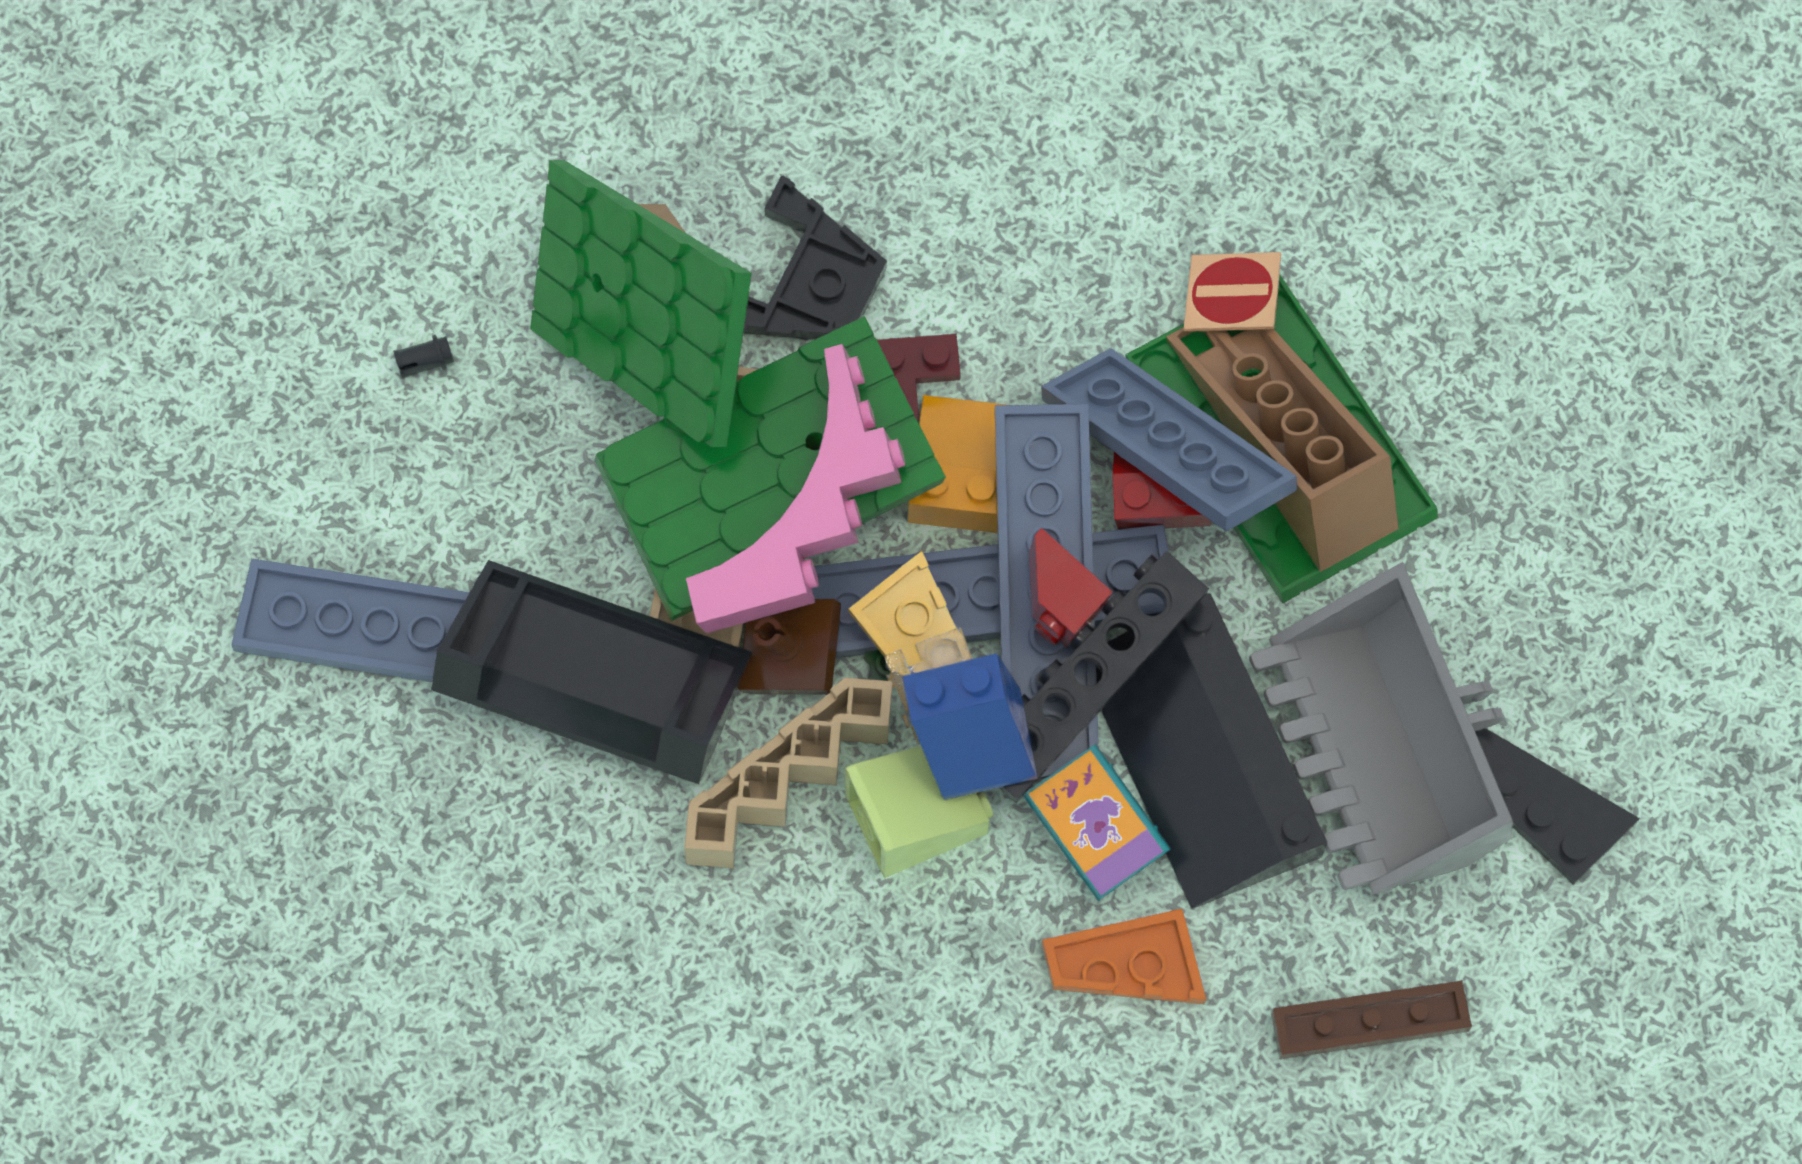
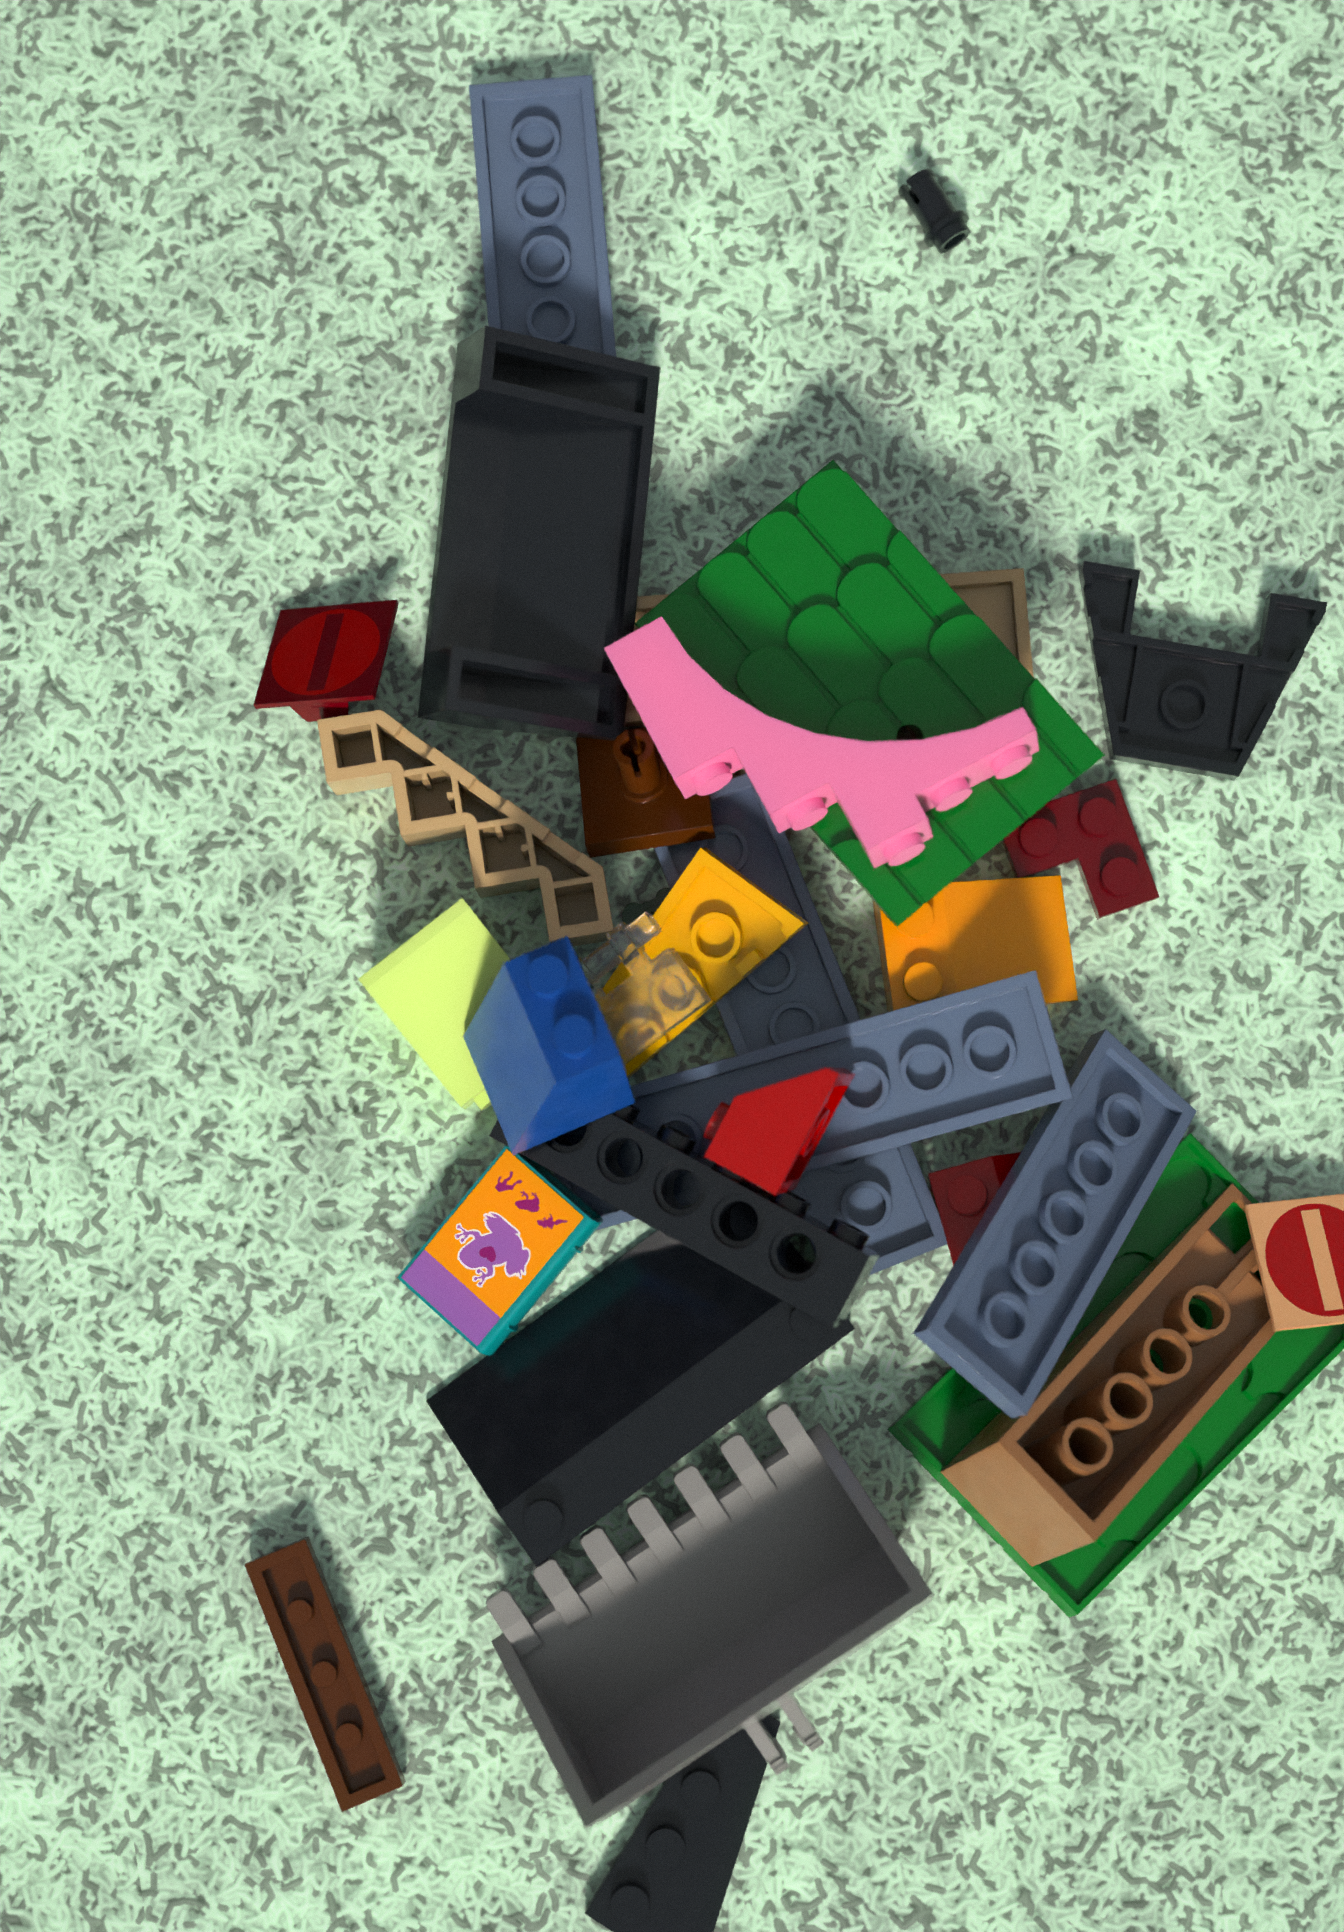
camera: 80 degrees right, 15 degrees up
green piece [530,160,752,447] -> none
orange wing [1042,909,1206,1005] -> none
none -> piece [253,599,399,722]

